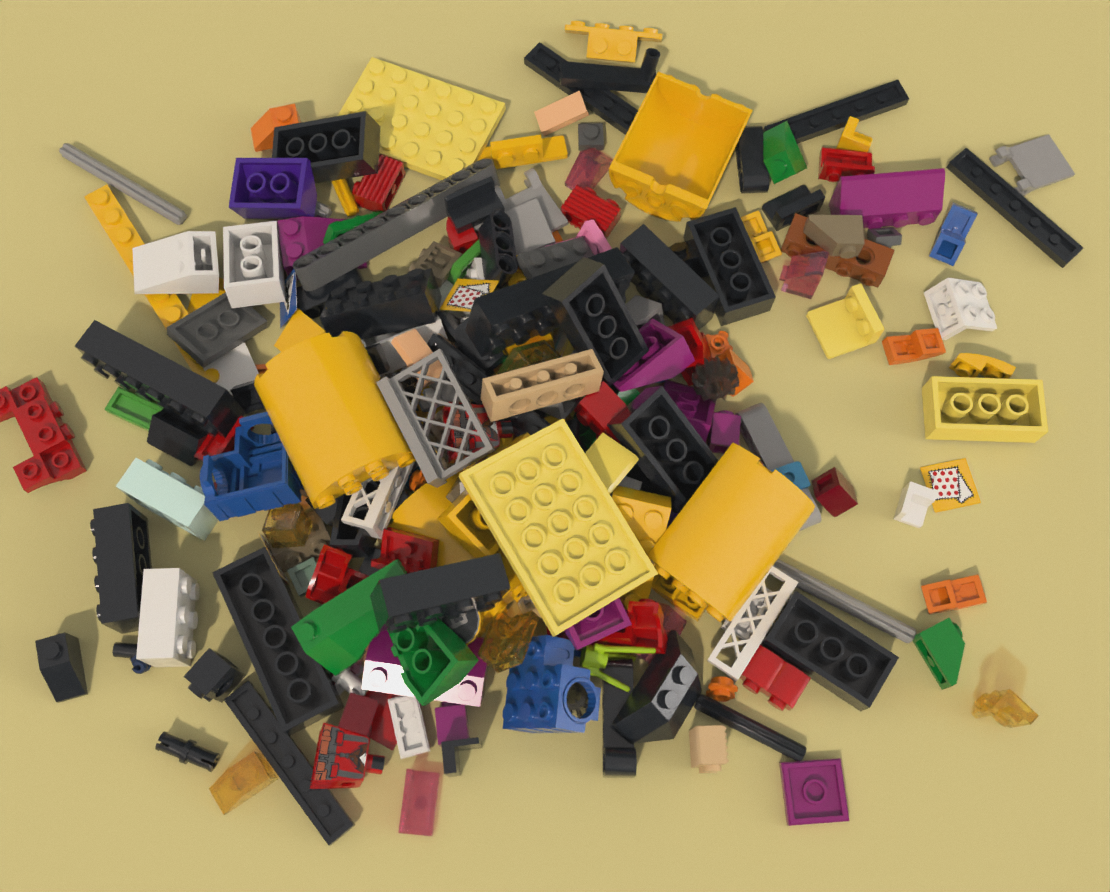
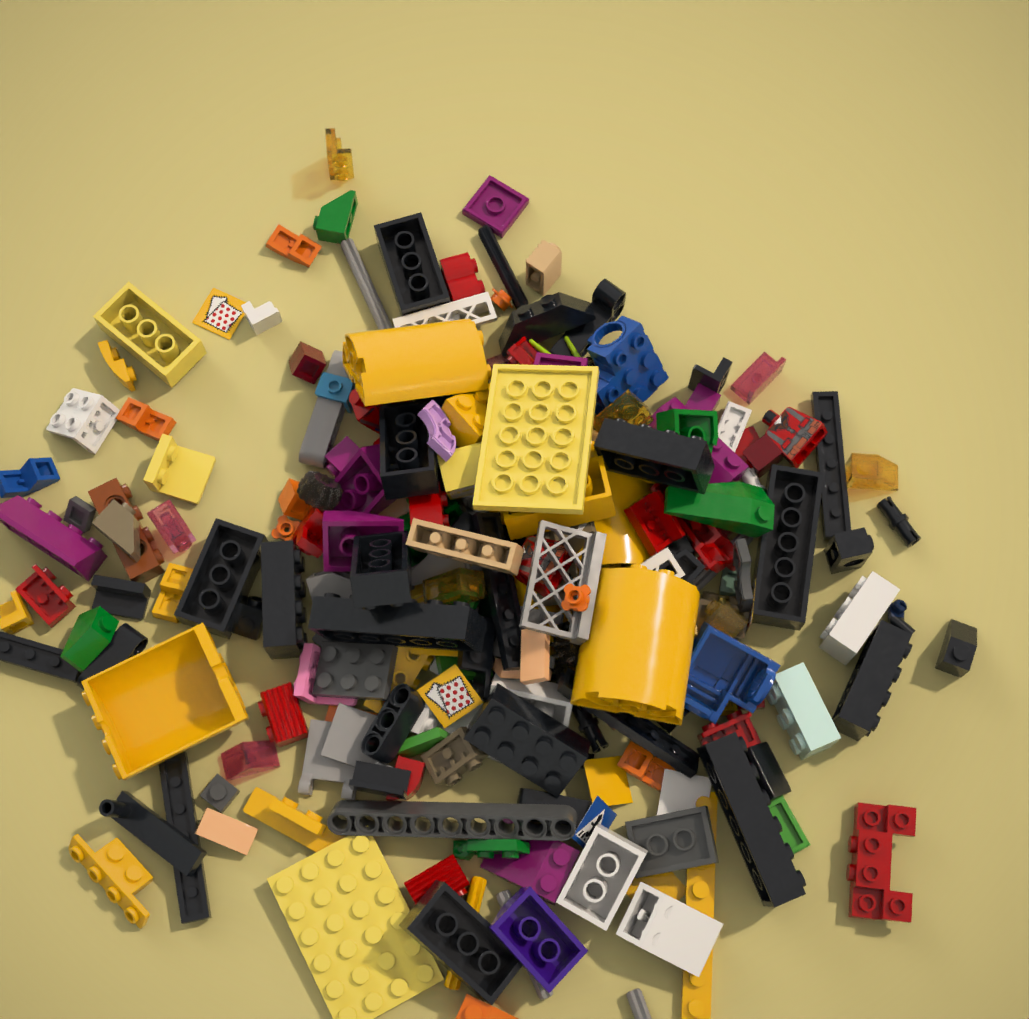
camera: 140 degrees left, 0 degrees up
none -> lavender tile [417,400,456,462]
none -> orange plate [561,583,591,612]
none -> dark grey tile [733,538,754,613]

